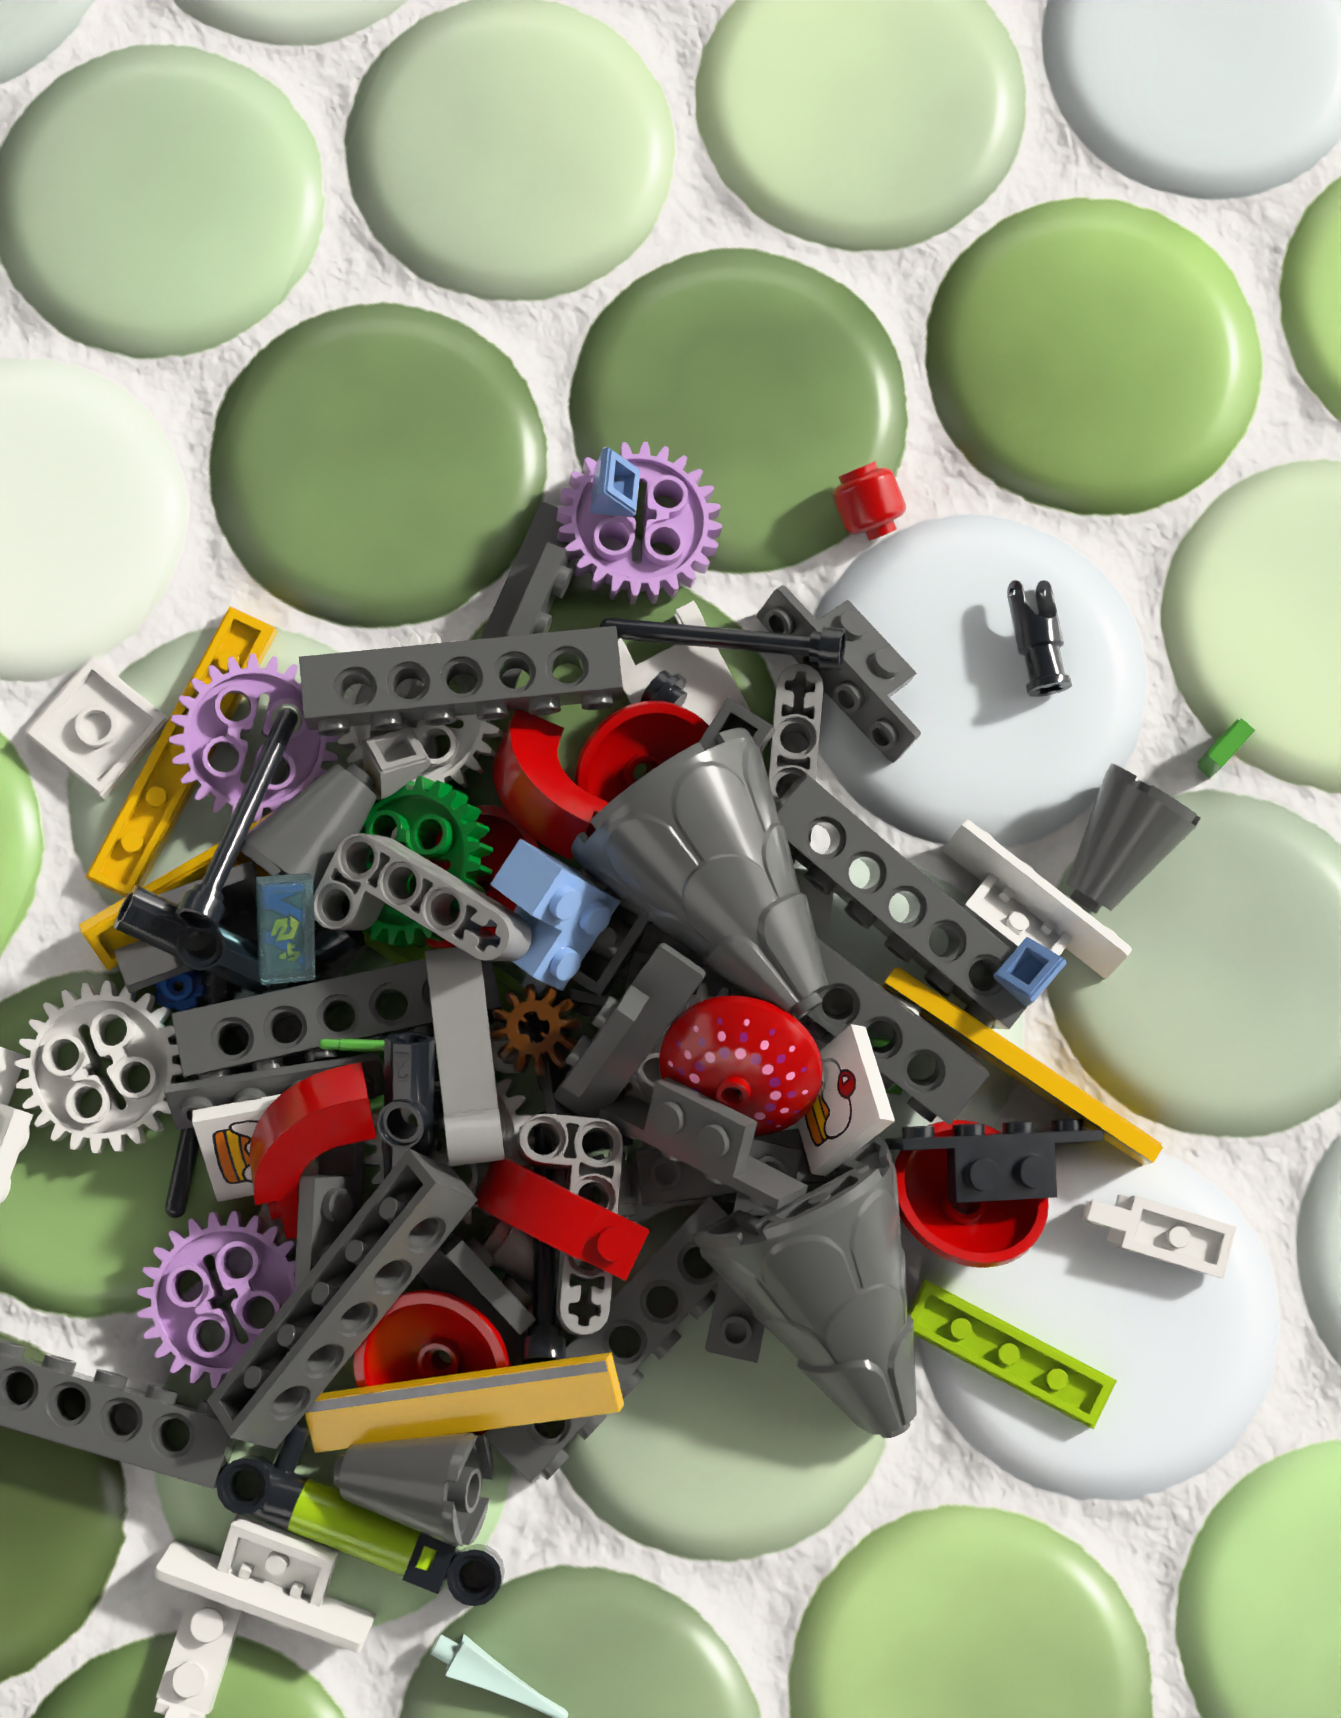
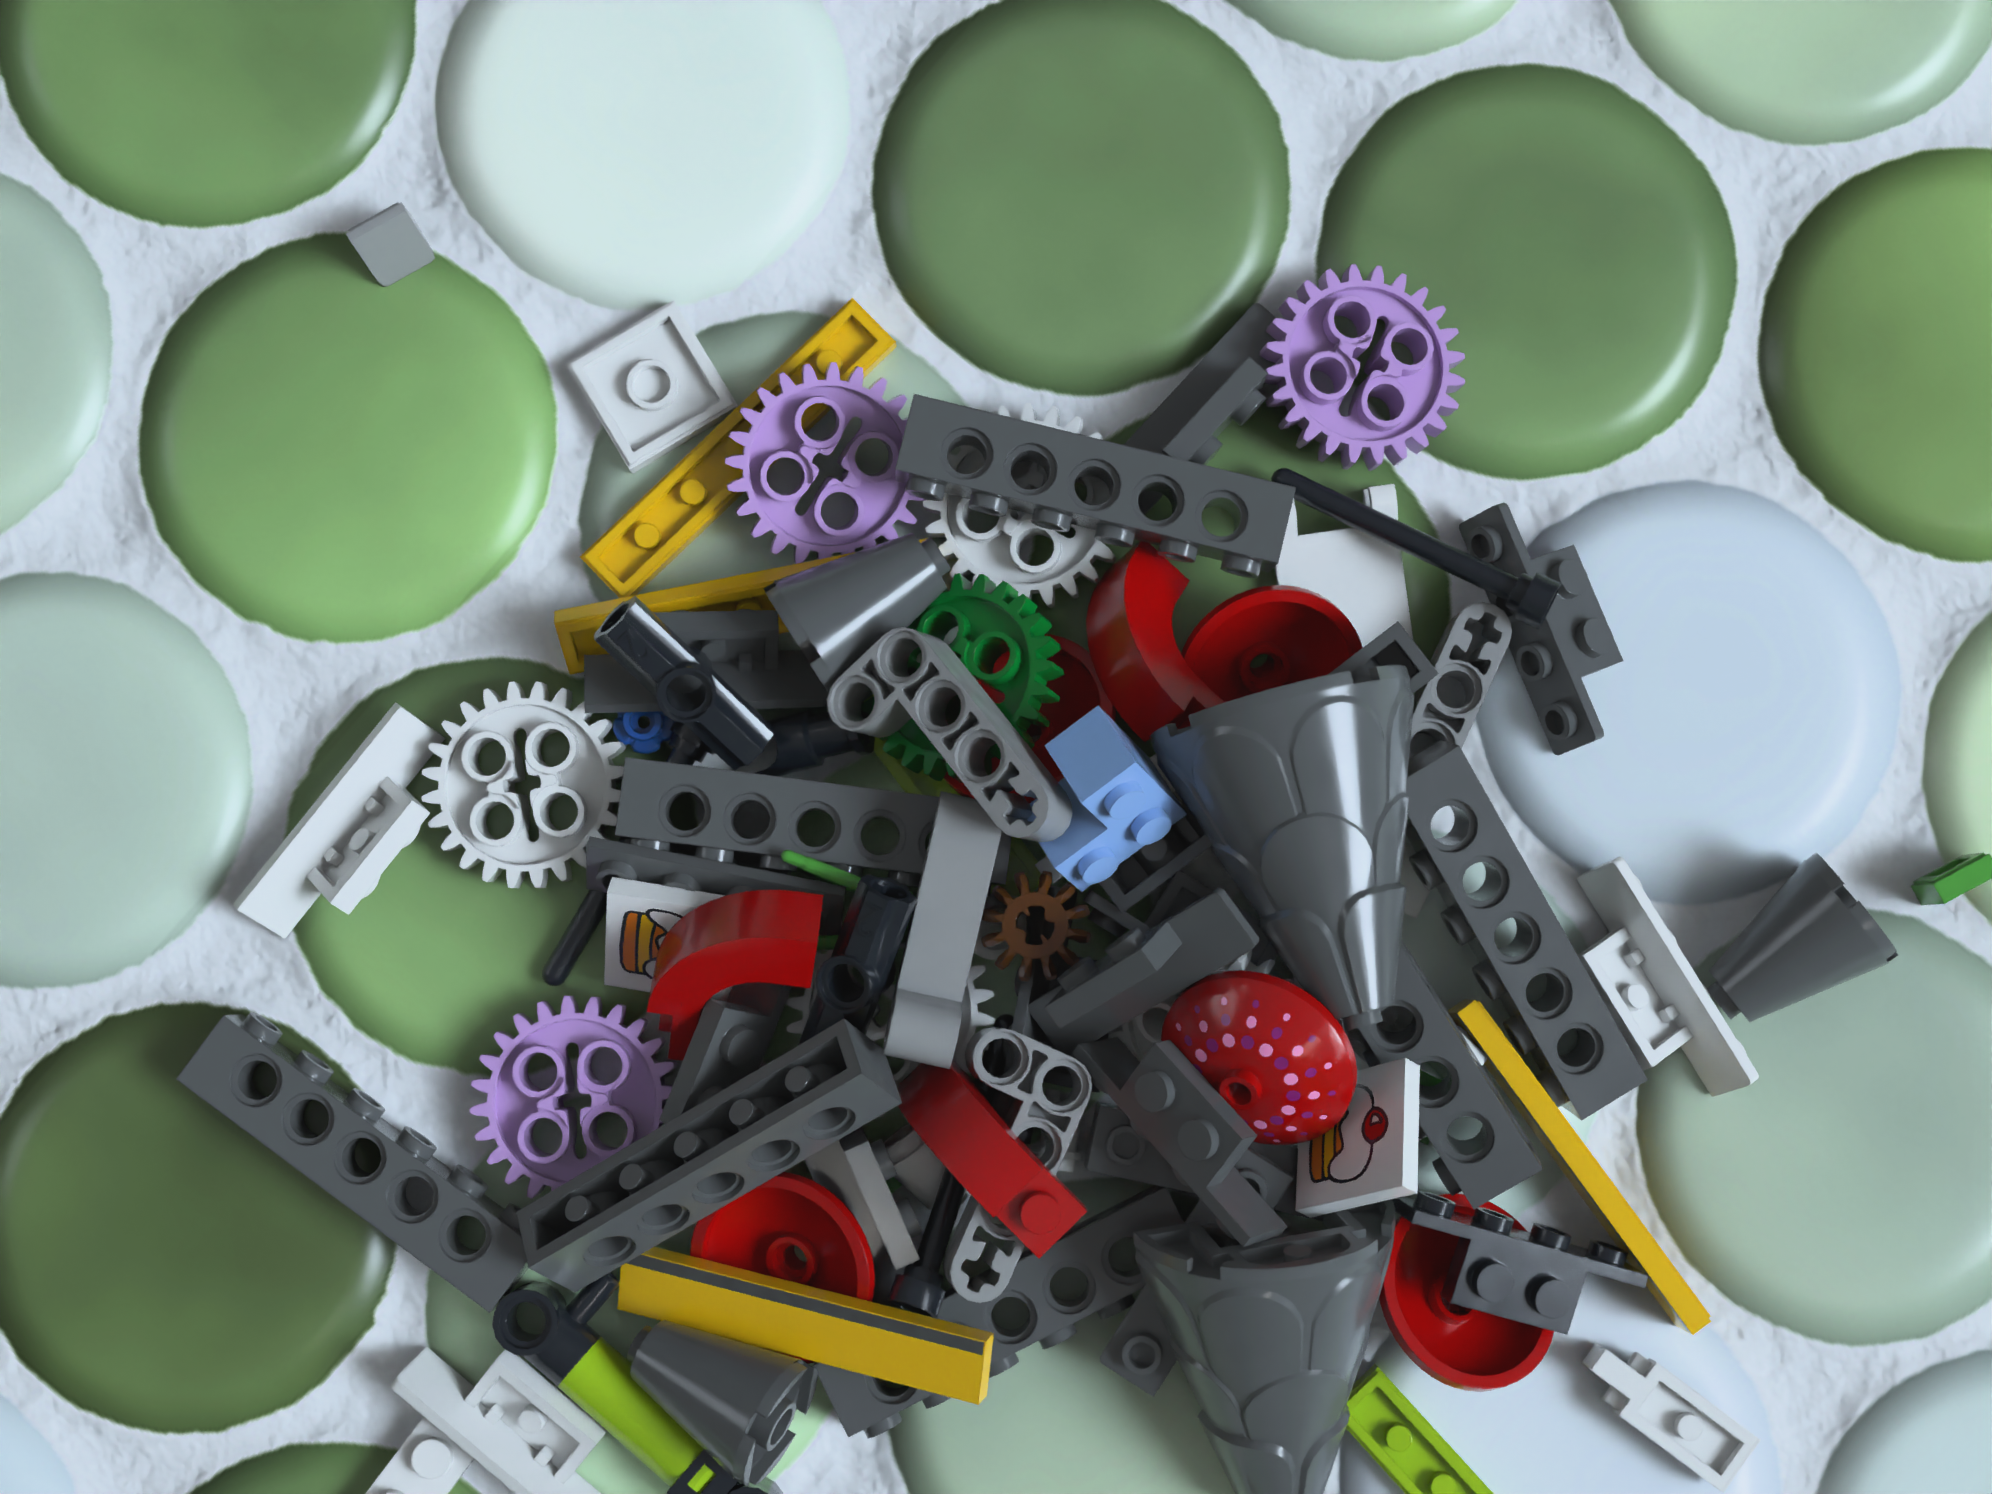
camera: 20 degrees right, 5 degrees up
black piece [175,708,298,932] -> none
clear light blue tile [256,873,315,985] -> none
light grey slope [362,727,430,799] -> none
medium blue slope [590,447,640,517] -> none
black plate [640,670,687,706] -> none
red head [833,461,906,541] -> none
medium blue slope [993,937,1067,1007] -> none
black piece [1007,580,1072,697] -> none

